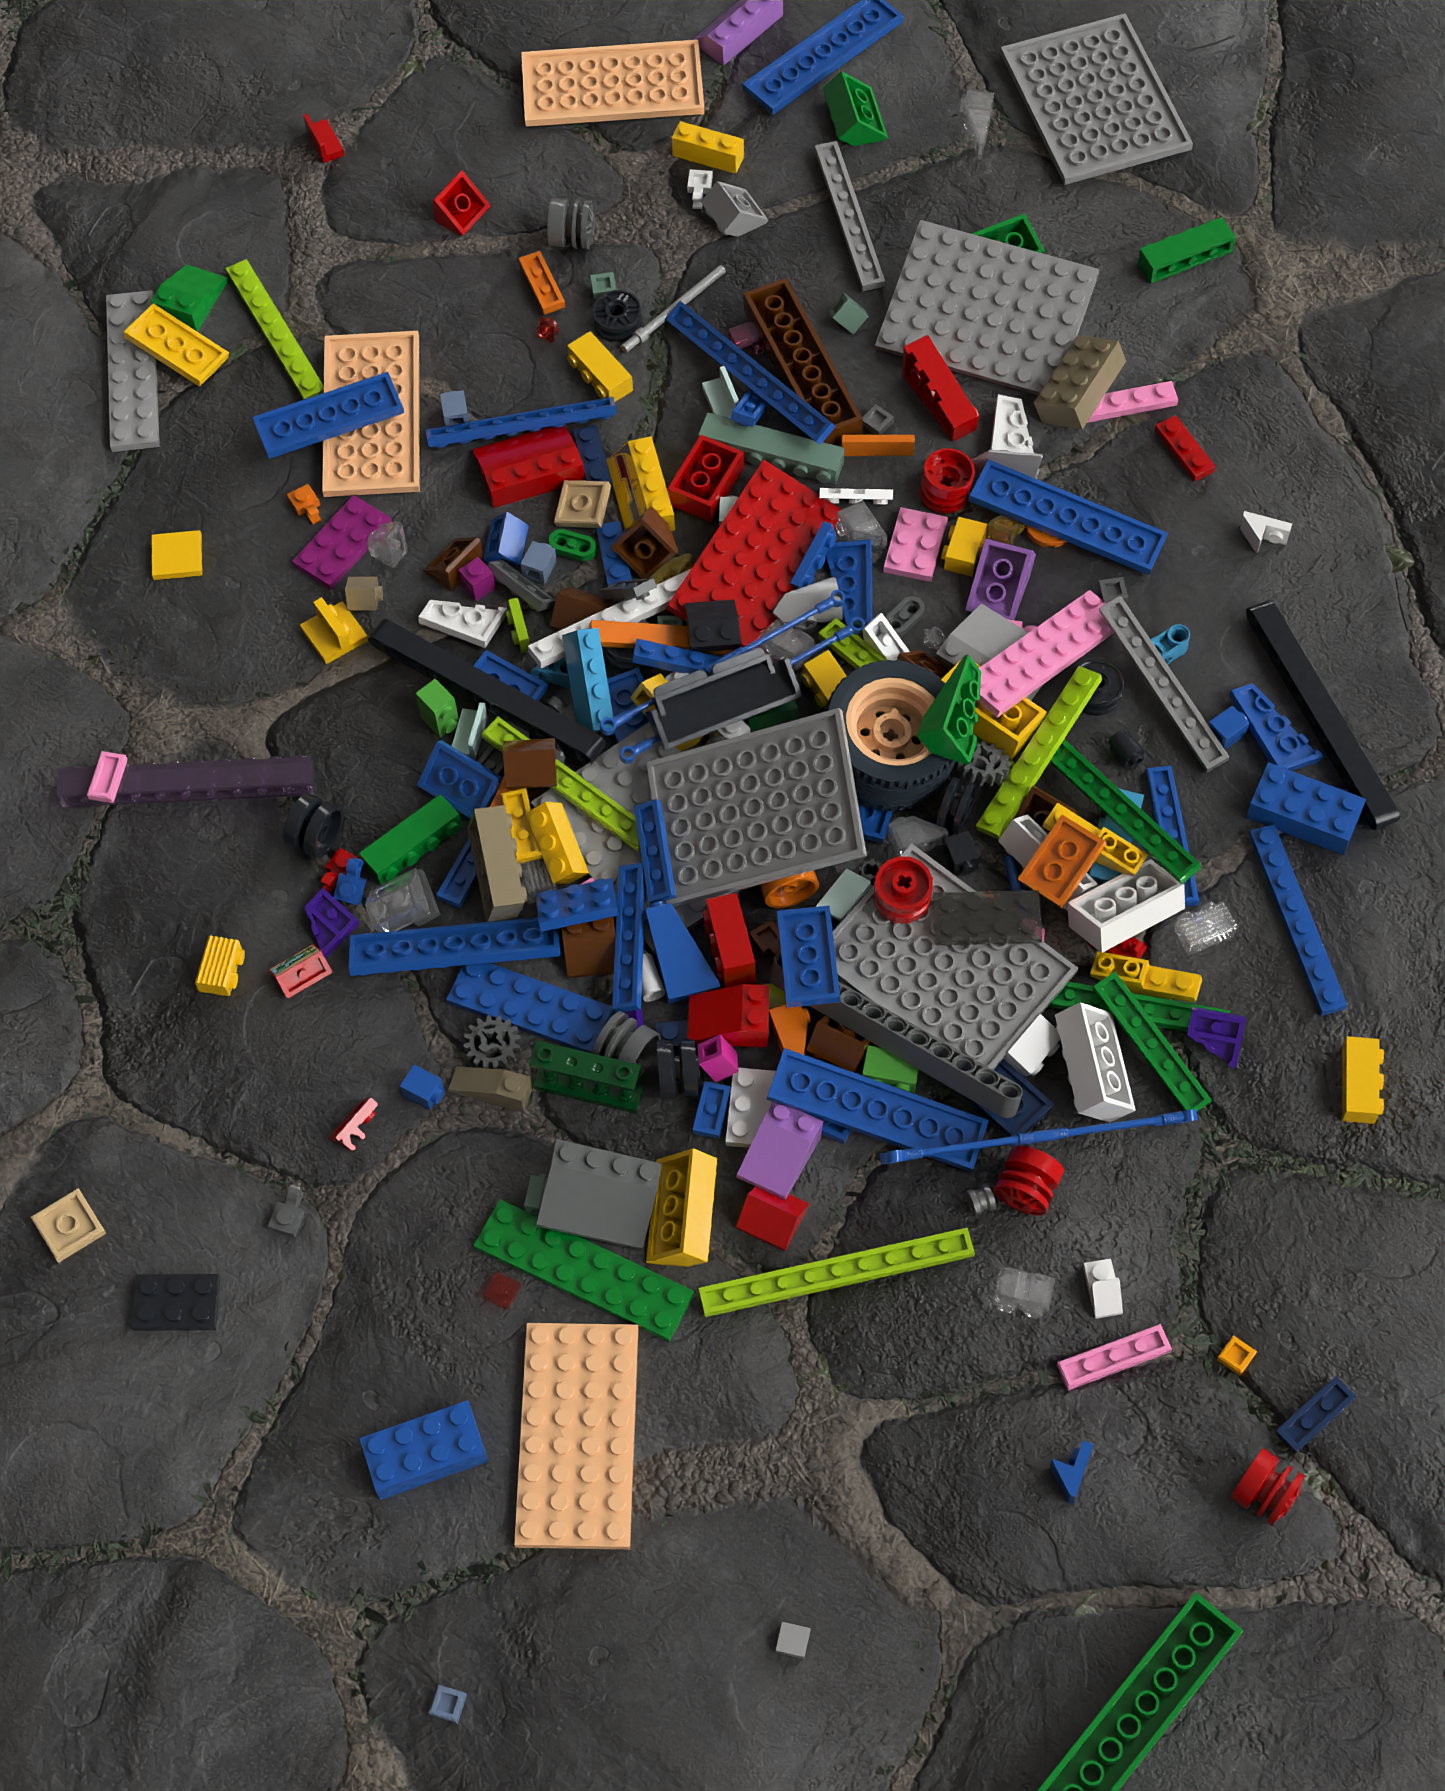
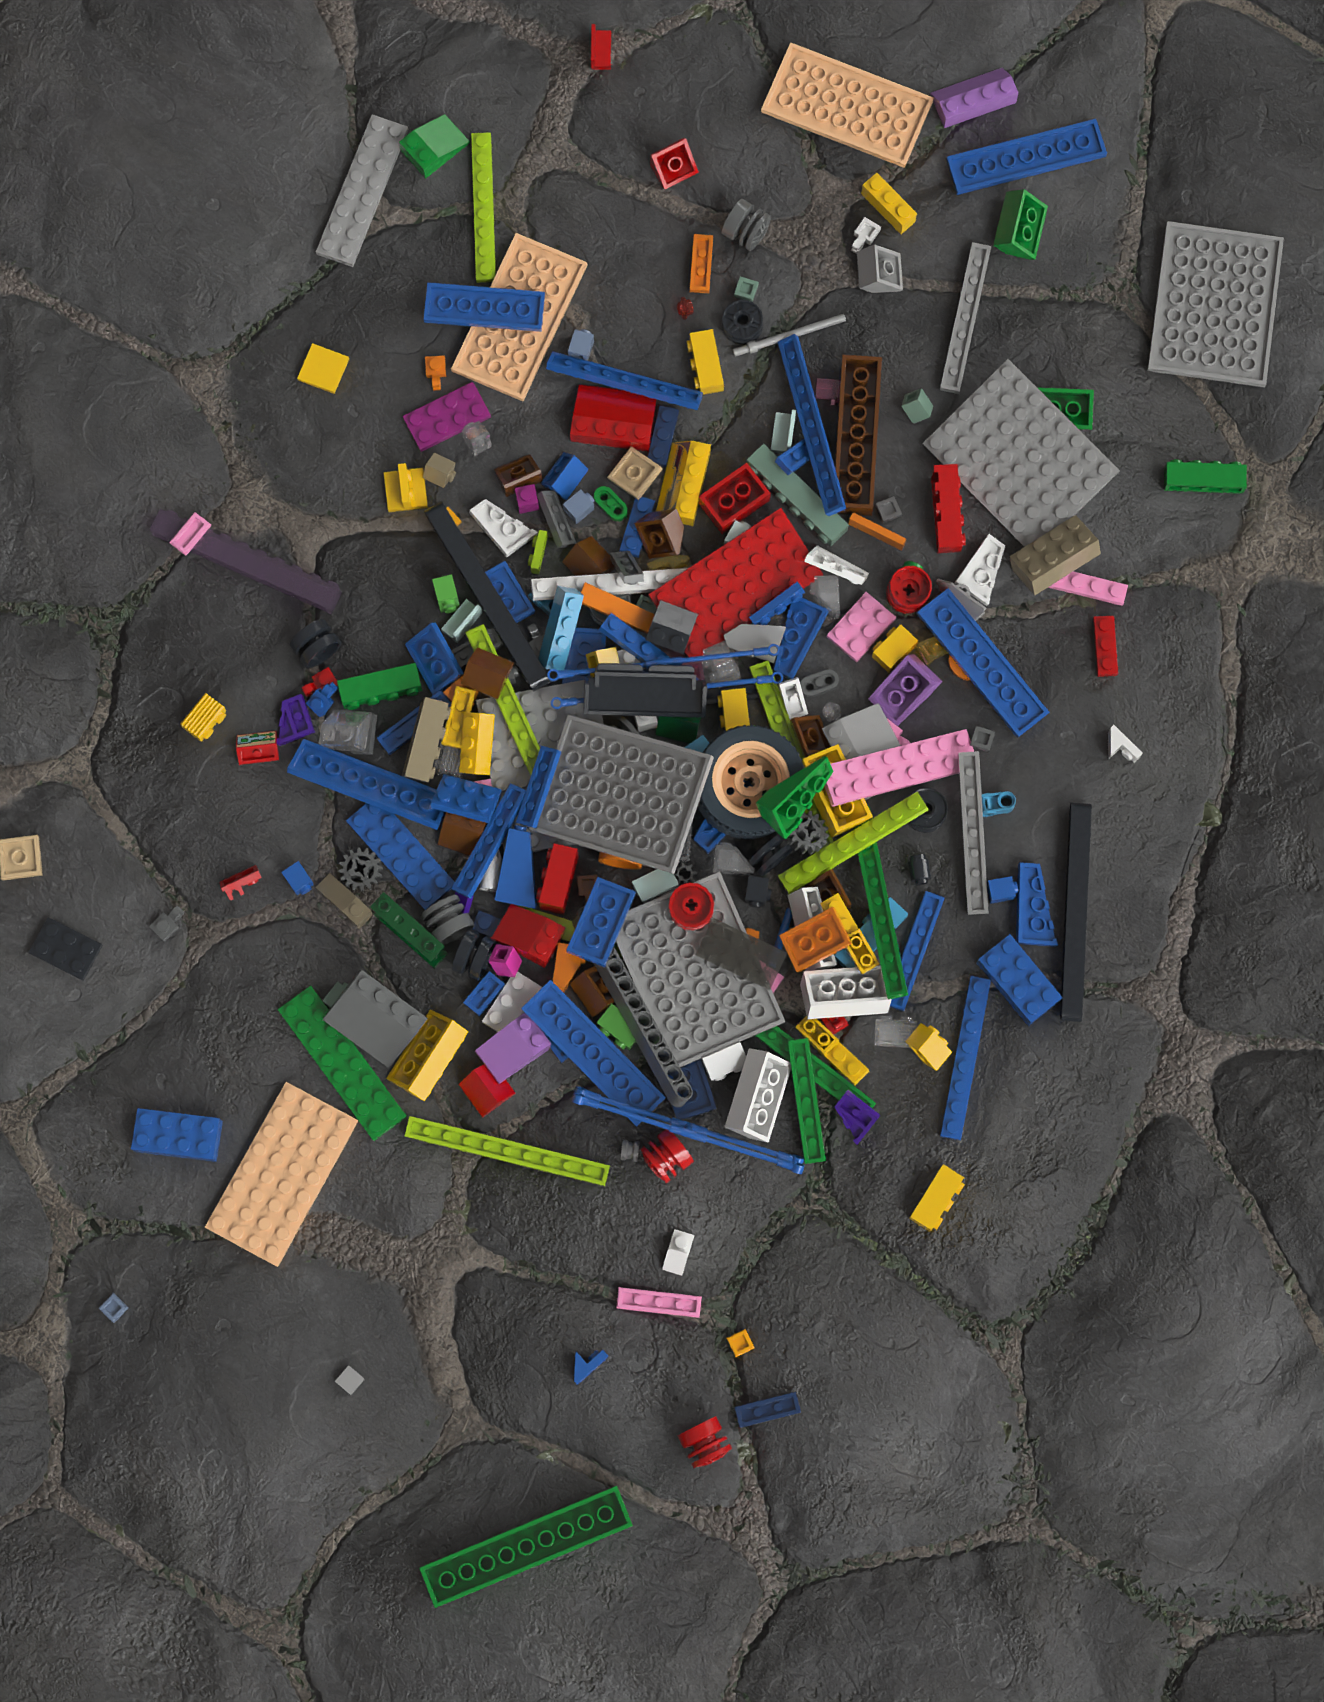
camera: 25 degrees right, 15 degrees up
yellow plate [124,303,229,387] -> none
clear red plate [483,1271,521,1310] -> none
clear slope [960,89,994,160] -> none
clear brick [993,1267,1055,1319] -> none
none -> yellow brick [905,1023,952,1071]

